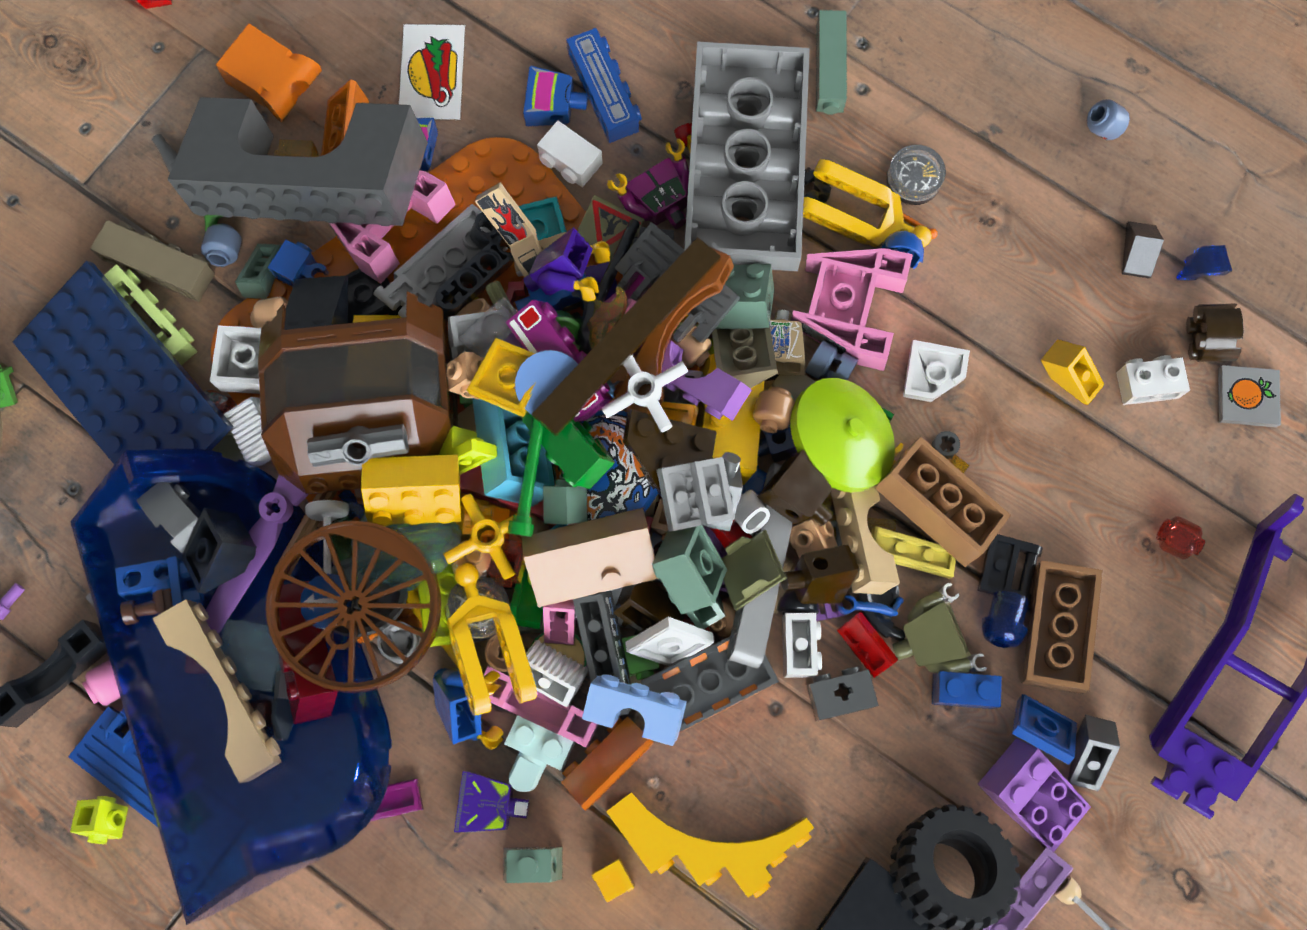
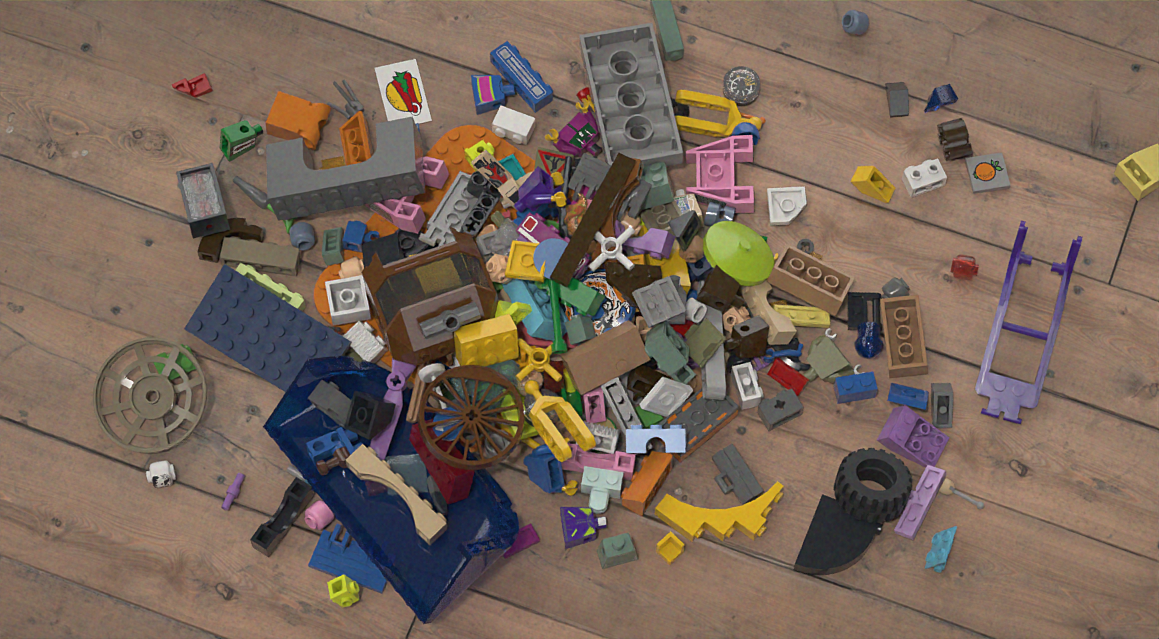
camera: 15 degrees left, 10 degrees down
none -> brick [176,163,230,239]
none -> dark brown arch [197,218,264,263]
none -> green torso [219,120,263,162]
none -> dark grey plant [327,80,364,119]
none -> neon yellow brick [464,140,495,172]
none -> black slope [668,210,701,251]
none -> dark grey piece [712,444,764,505]
none -> dark grey head [882,277,910,299]

